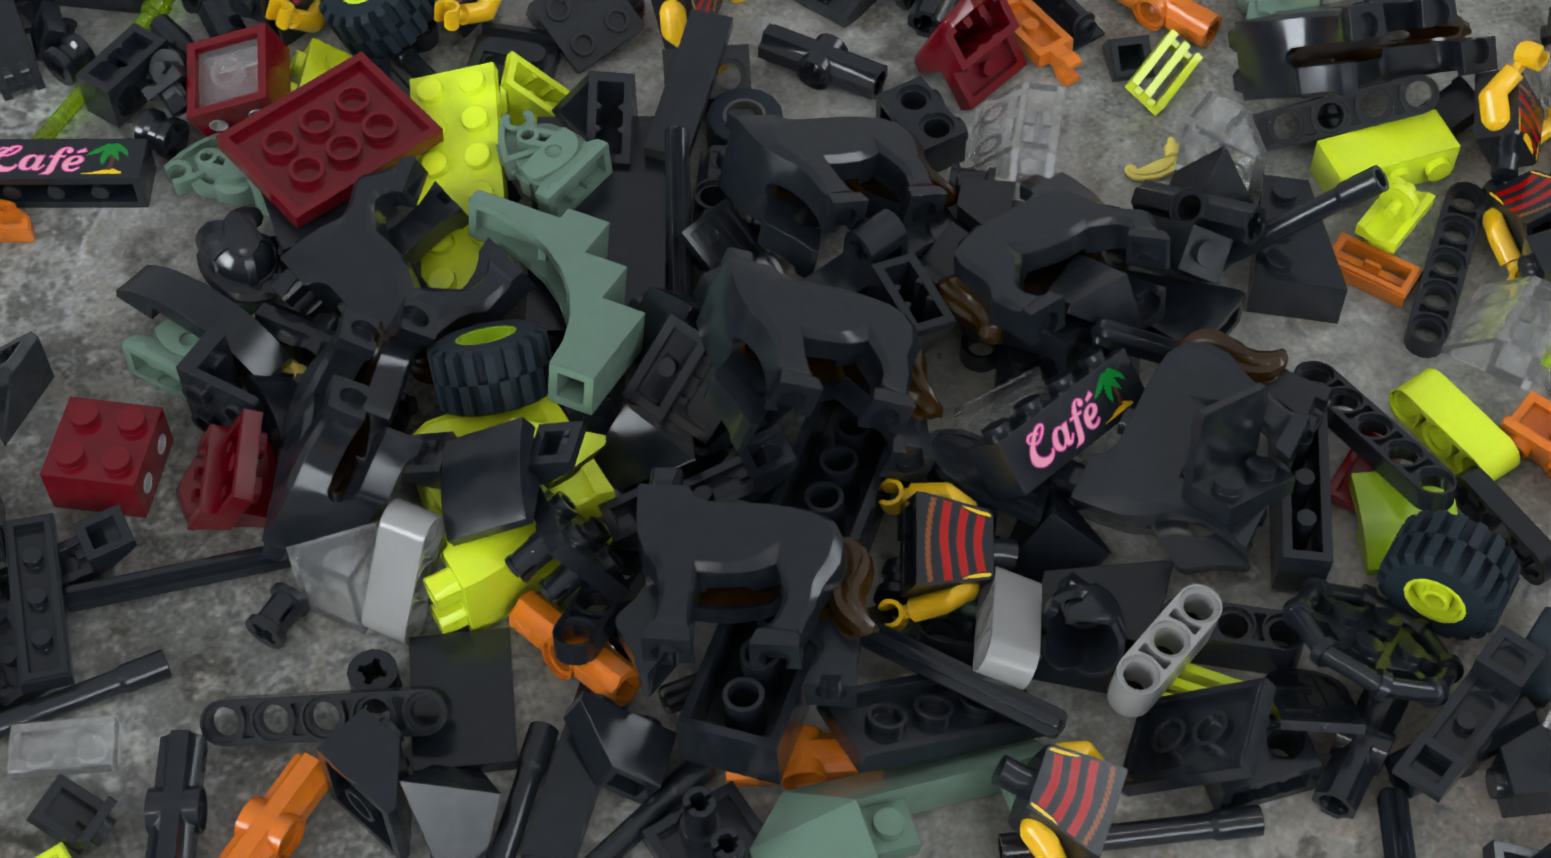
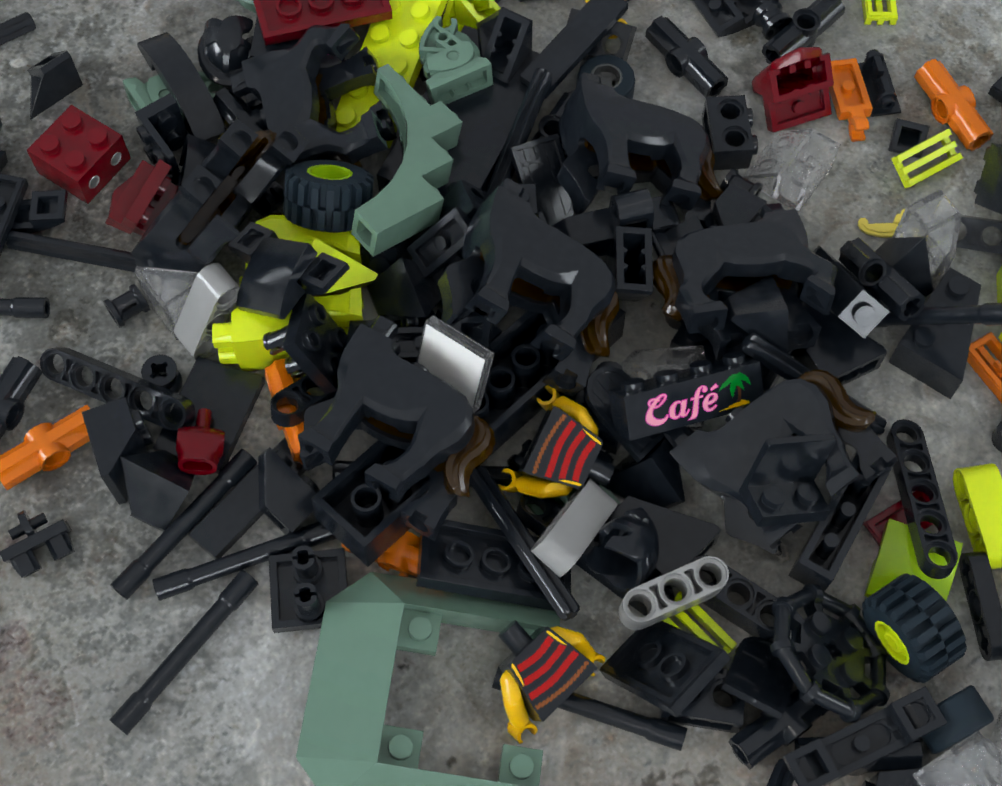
camera: 25 degrees right, 10 degrees up
none -> dark red piece [176,408,225,475]
none -> white tile [416,315,494,413]

